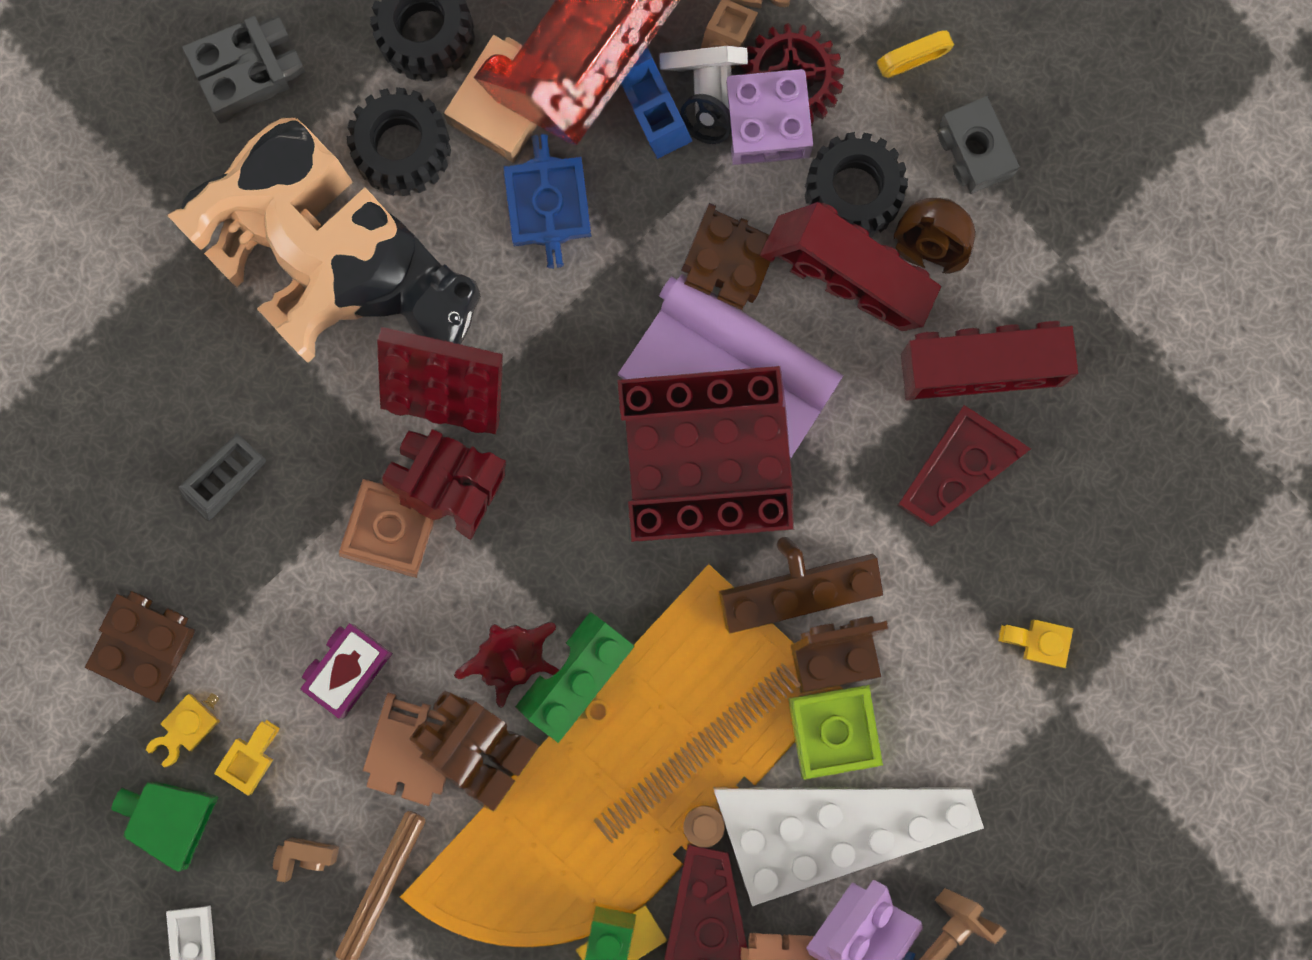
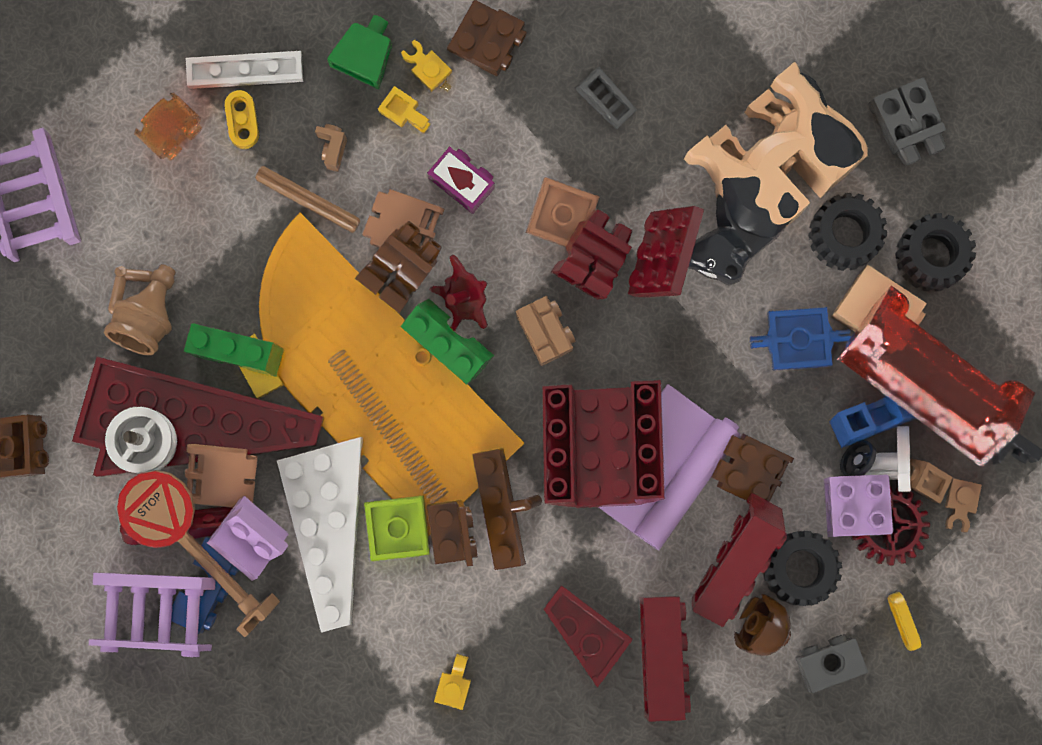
camera: 90 degrees right, 0 degrees up
medium nougat plate [683,806,725,848] -> none
none -> medium nougat brick [515,296,576,366]

